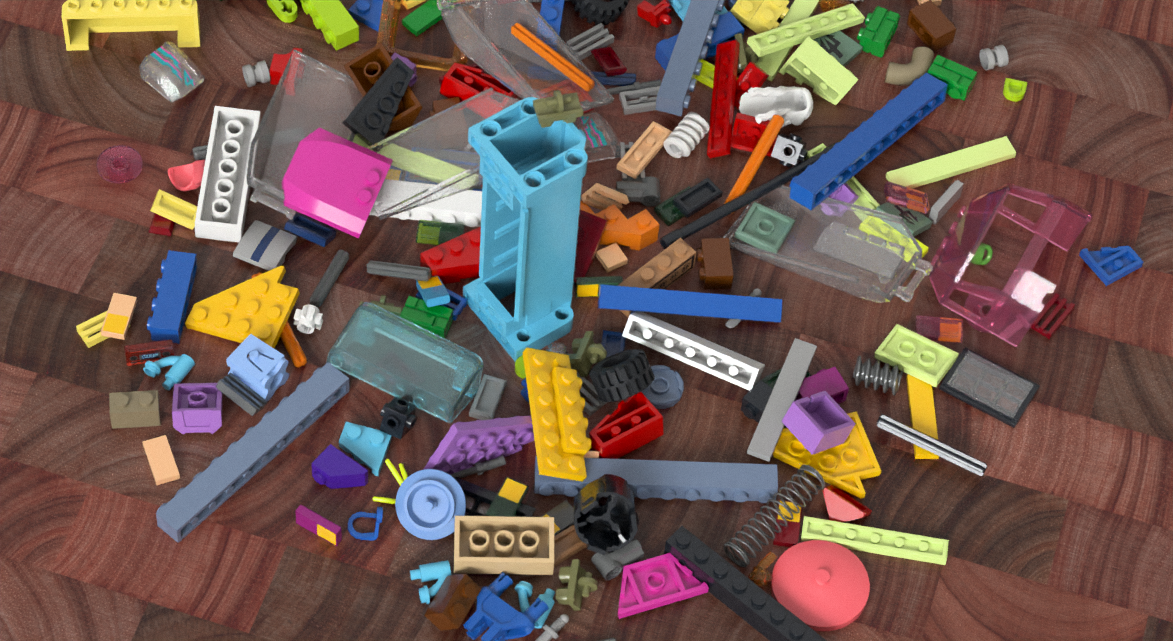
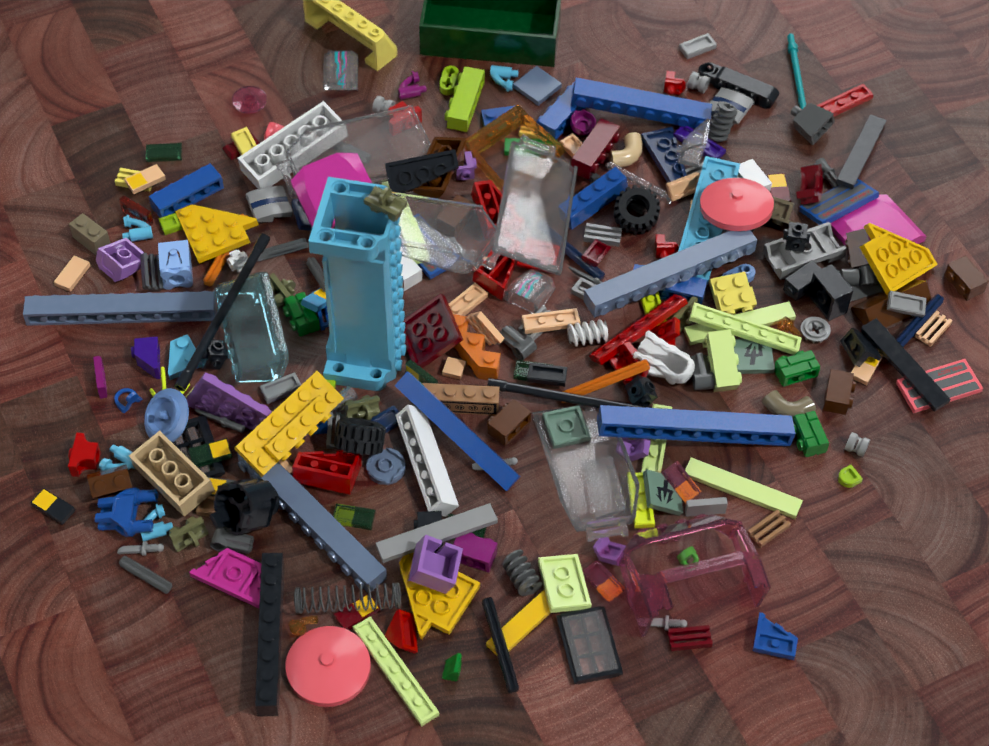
camera: 50 degrees right, 0 degrees up
orange axle [511,23,595,92] -> none
none -> red brick [68,432,101,477]
none -> clear green tile [146,143,182,162]
none -> lime tile [158,213,182,235]
none -> black piece [174,233,270,392]
none -> clear green tile [333,503,376,530]
none -> magenta plant [398,71,427,100]
none -> green slope [442,653,462,682]
none -> medium lavender bracket [593,534,629,566]
none -> dark grey piece [691,353,715,390]
none -> medium nougat tile [747,509,791,548]

